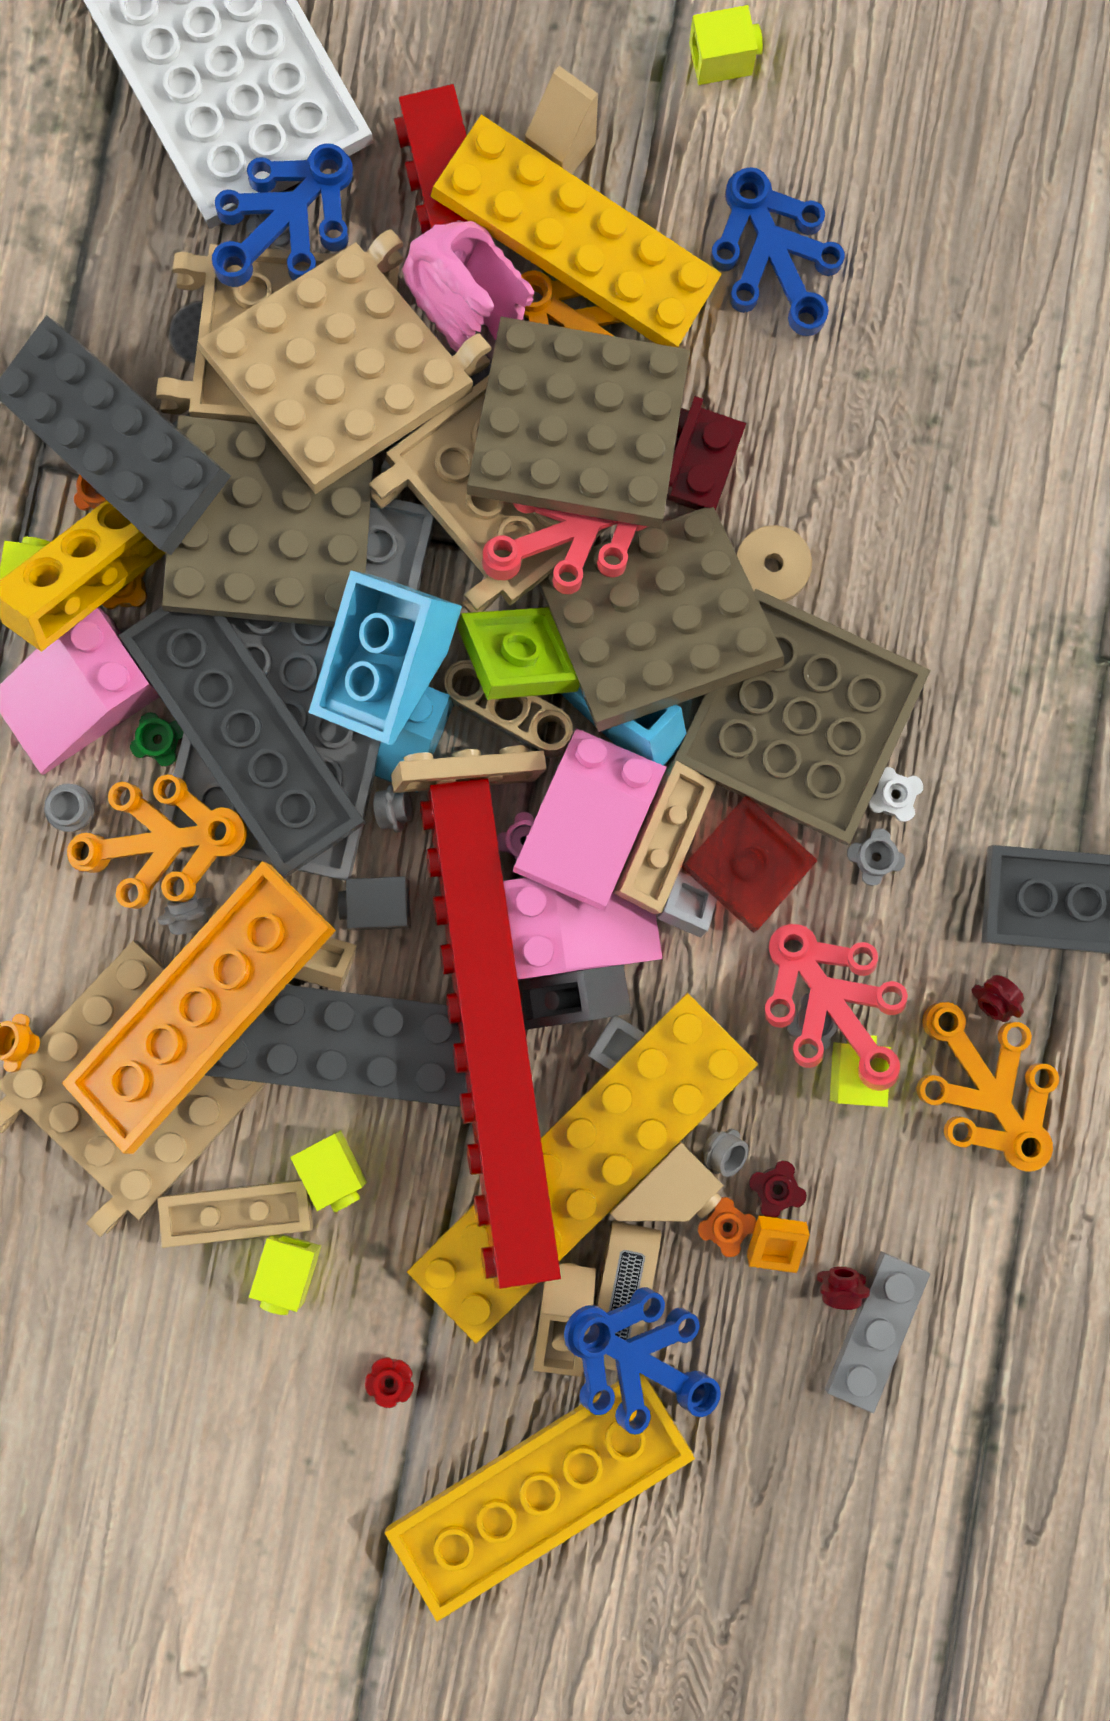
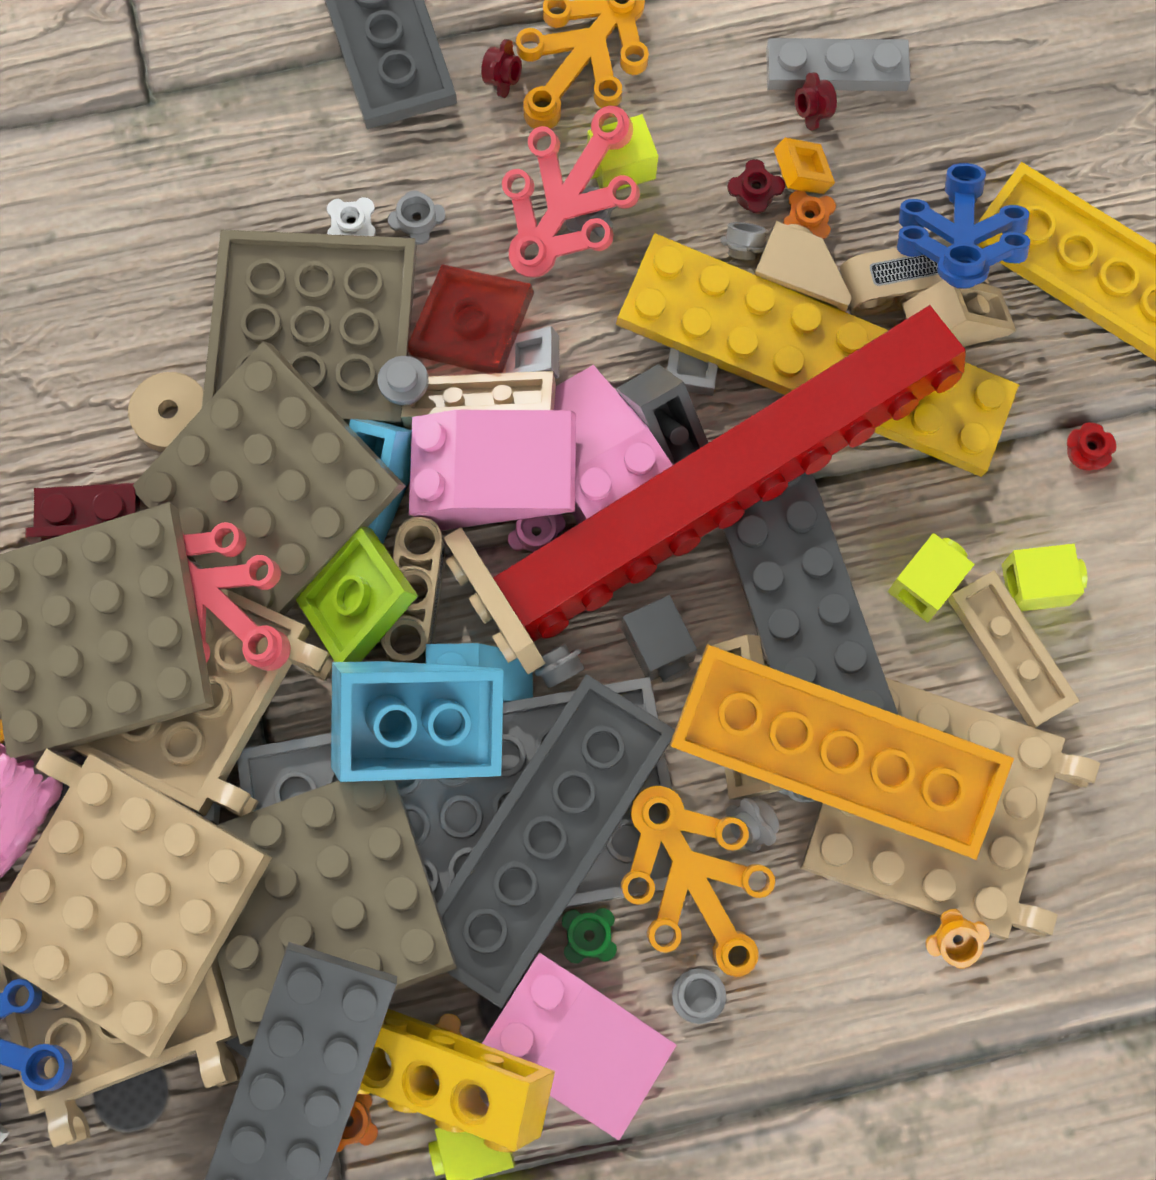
camera: 115 degrees left, 10 degrees down
none -> light grey plate [378,356,429,406]

